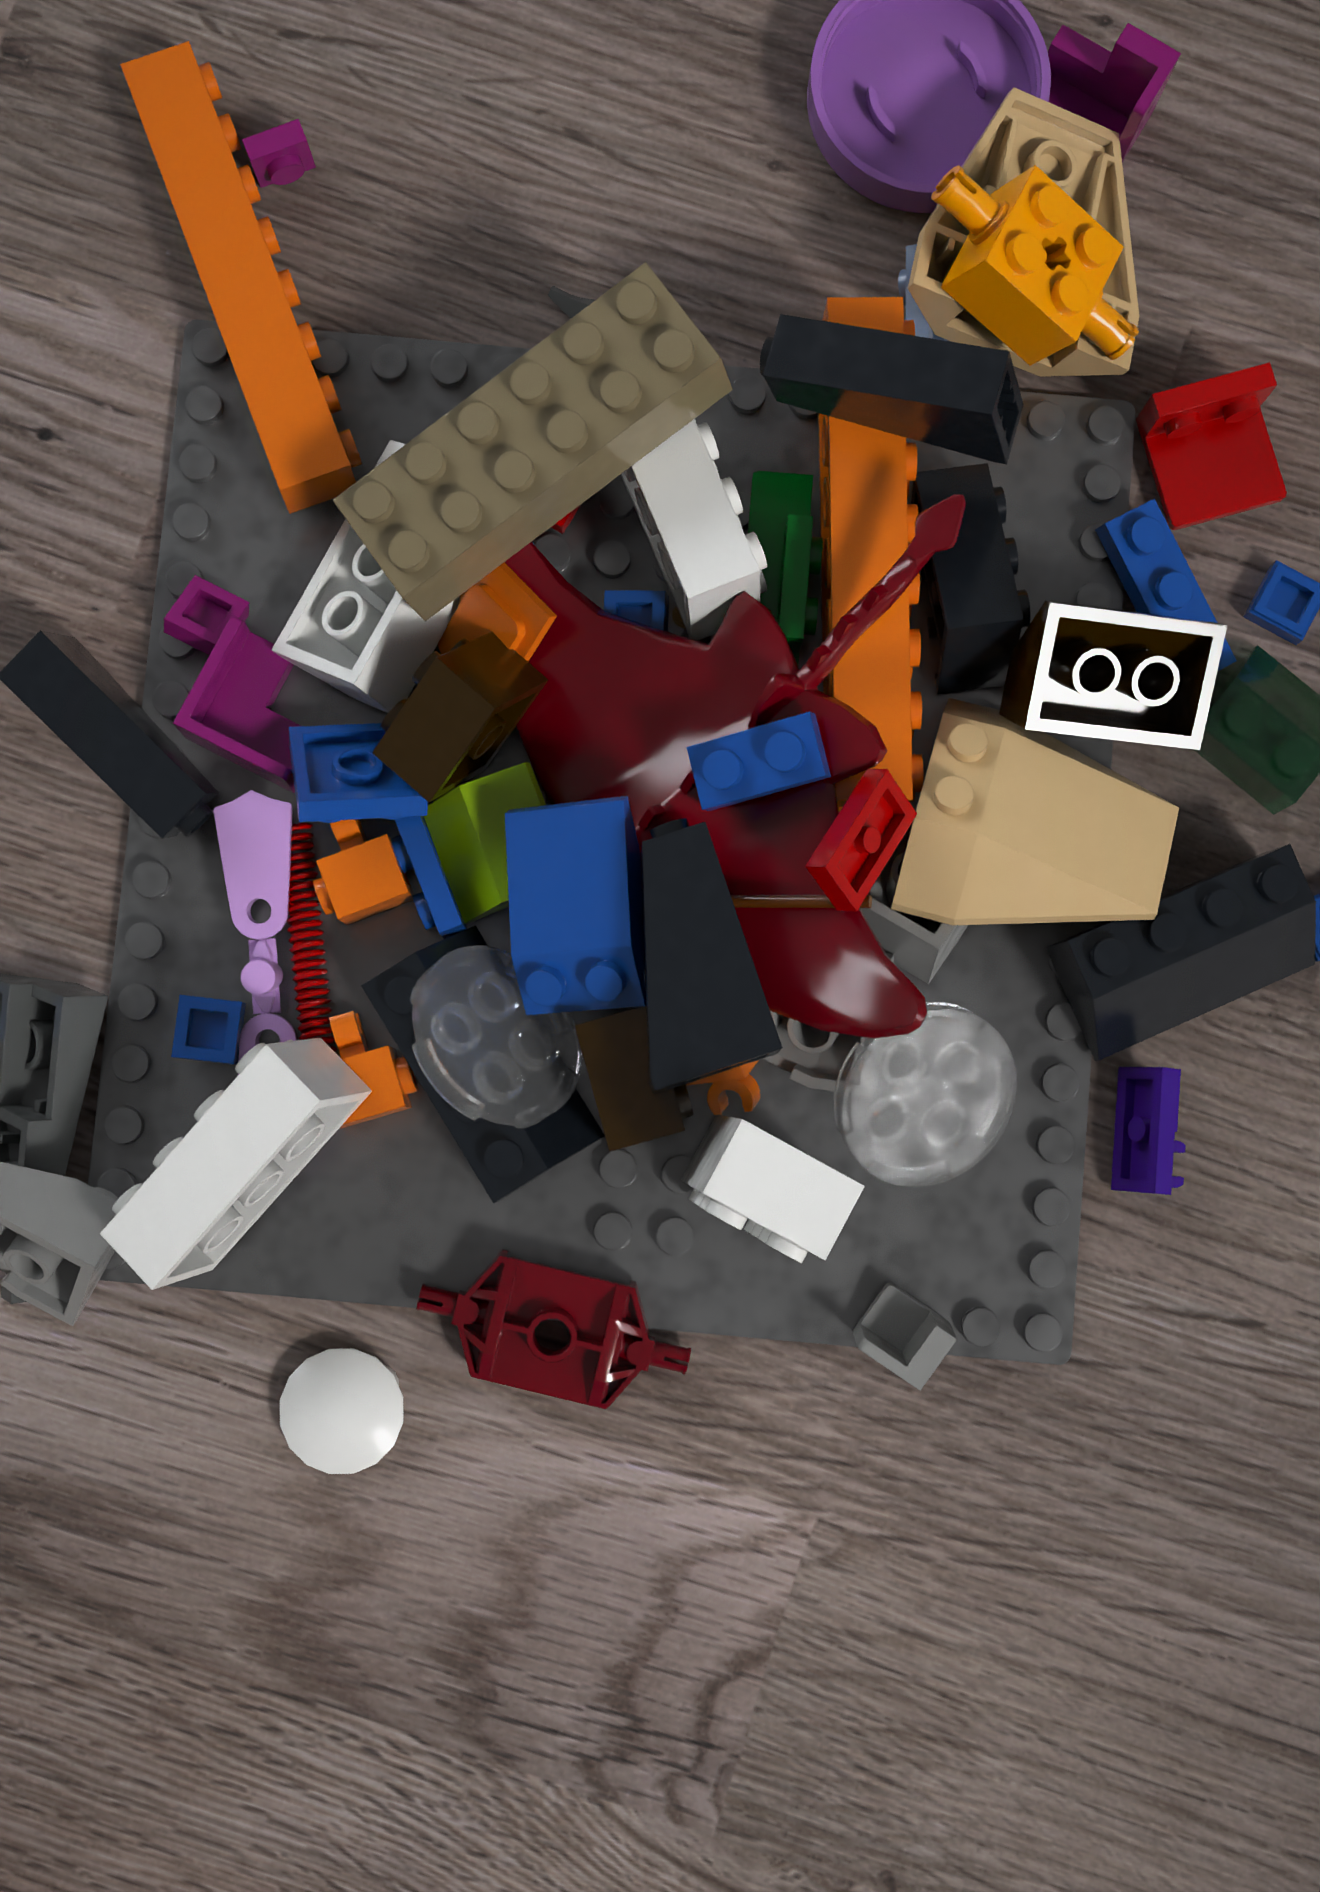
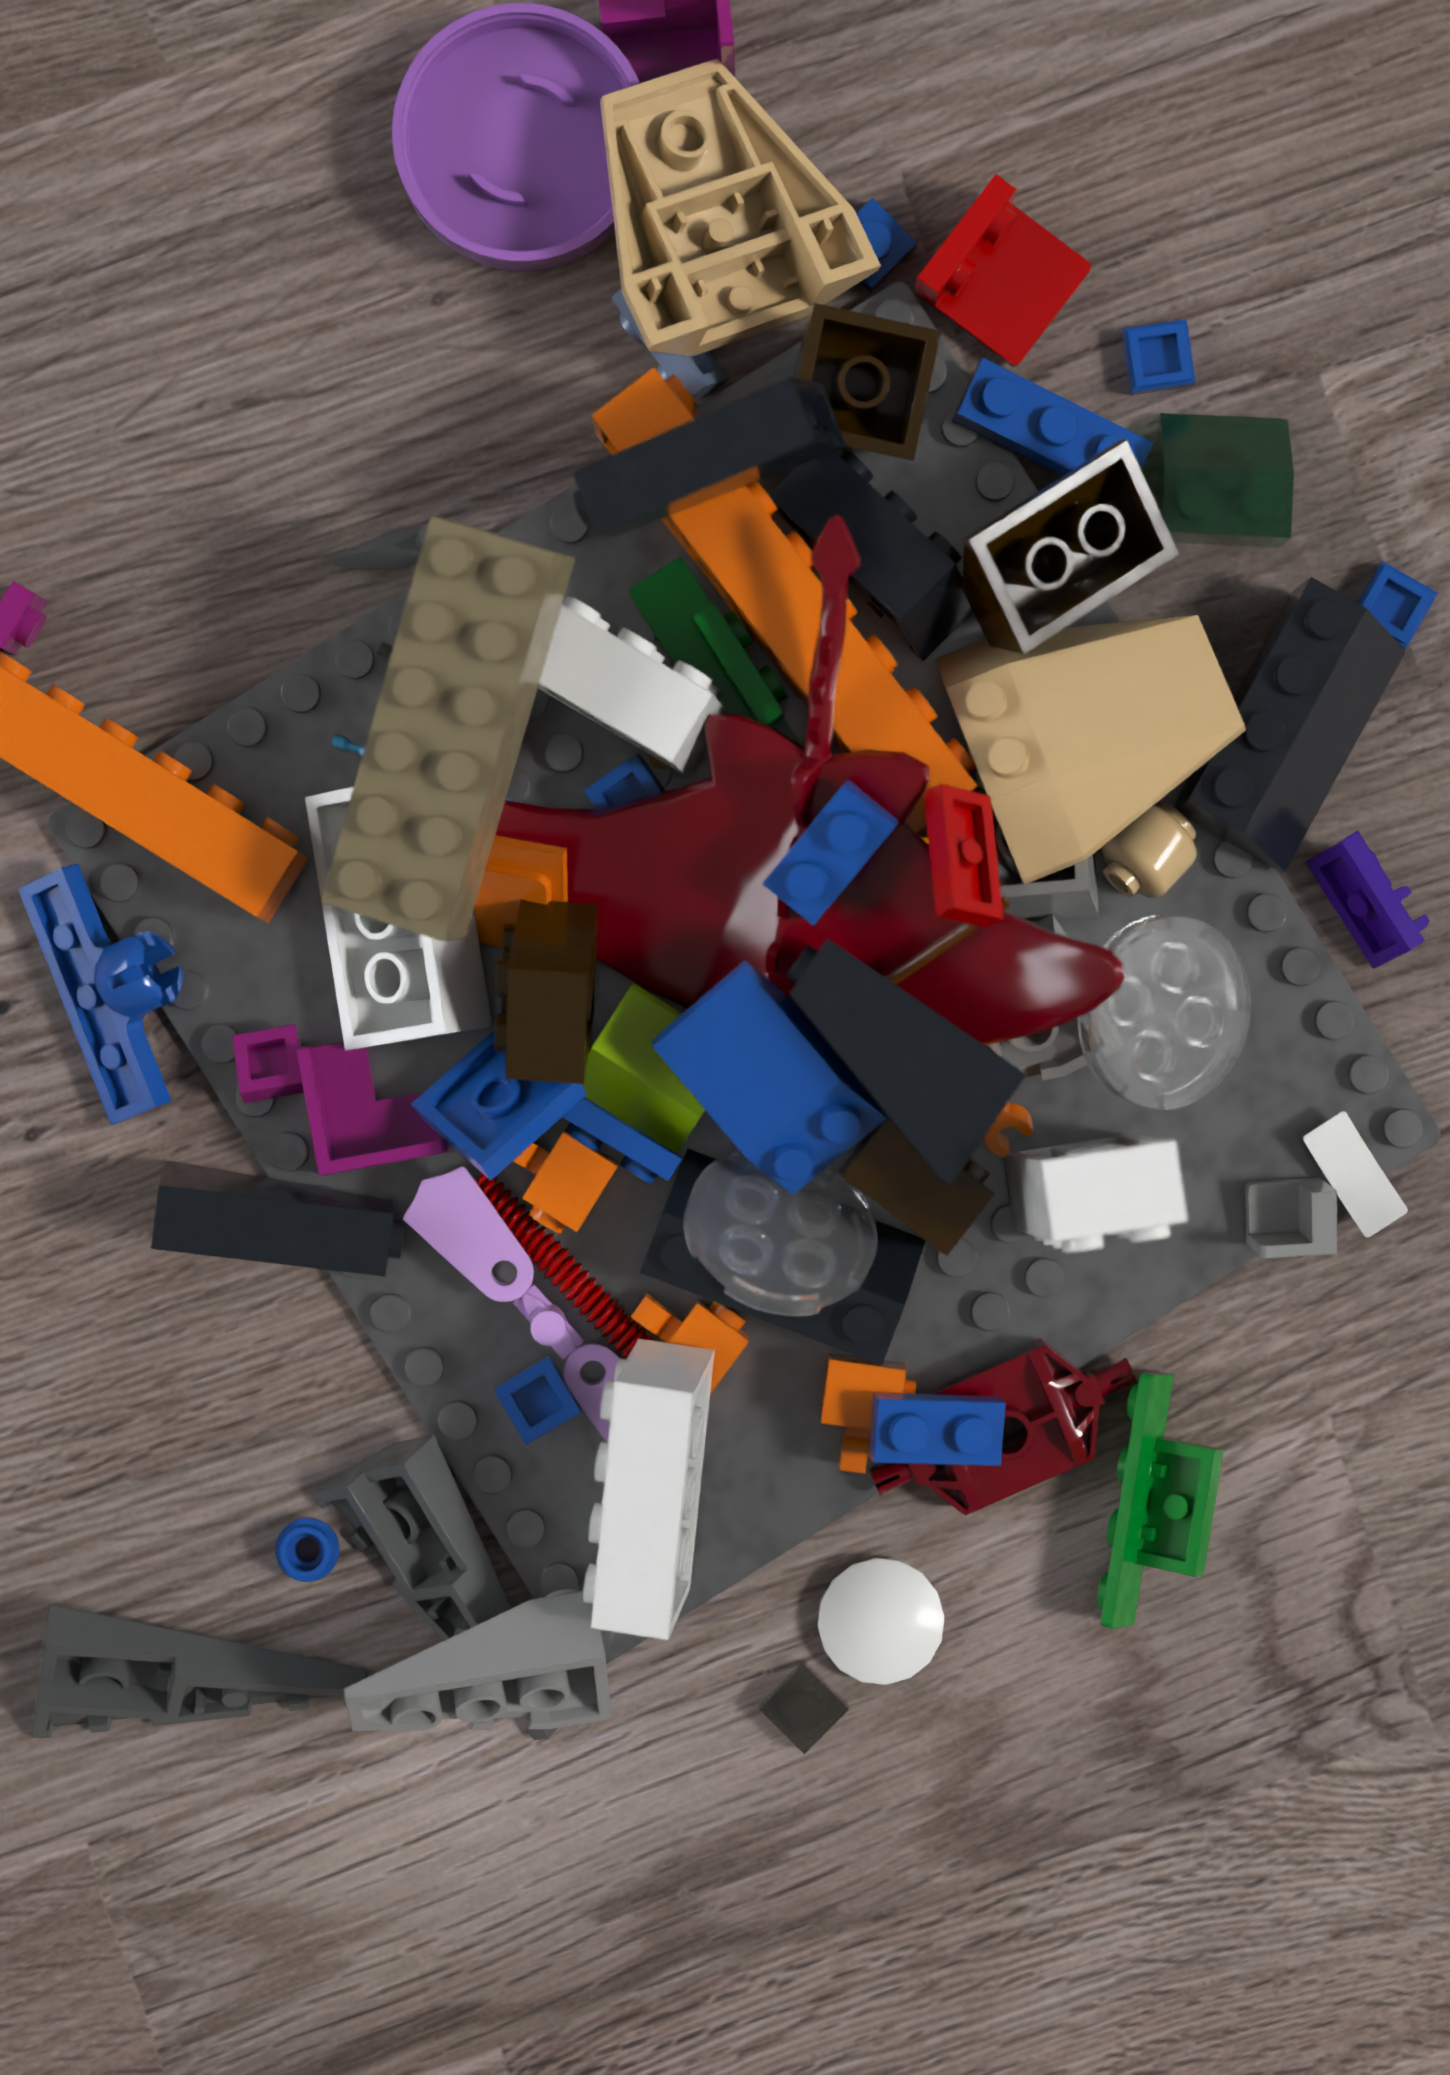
camera: 40 degrees left, 5 degrees up
light orange brick [931,165,1139,366] -> none
none -> blue plate [18,864,184,1126]
none -> clear smoke plate [759,1660,849,1754]
none -> dark brown brick [794,303,942,461]
none -> orange brick [820,1353,916,1474]
none -> blue plate [856,197,917,293]
none -> blue plate [869,1393,1006,1466]
none -> green bracket [1097,1372,1224,1629]
none -> tan head [1101,802,1197,898]
none -> white sticker [1303,1111,1408,1237]

